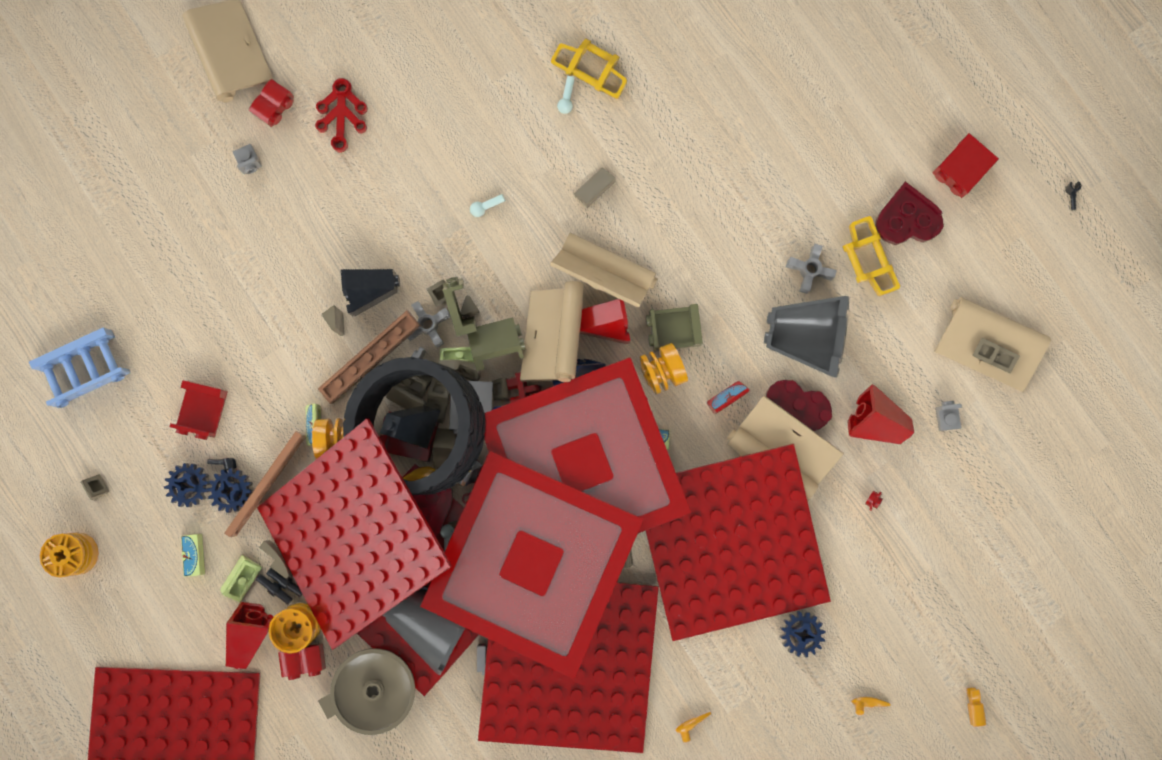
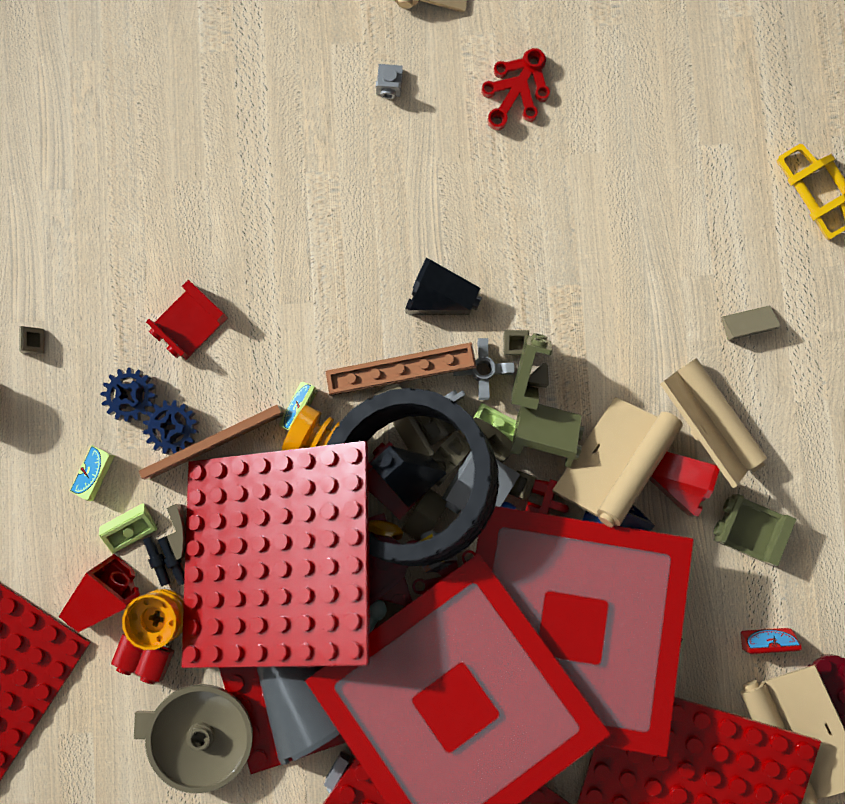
camera: 30 degrees right, 0 degrees up
light blue fence [29,327,130,408] -> none
black hand [207,458,237,470] -> none
red brick [249,79,294,127] -> none
dark tan slope [322,305,344,336] -> none
light aqua bar [470,194,506,217] -> none
light aqua bar [557,76,575,114] -> none
light orange wheel [639,343,688,395] -> none

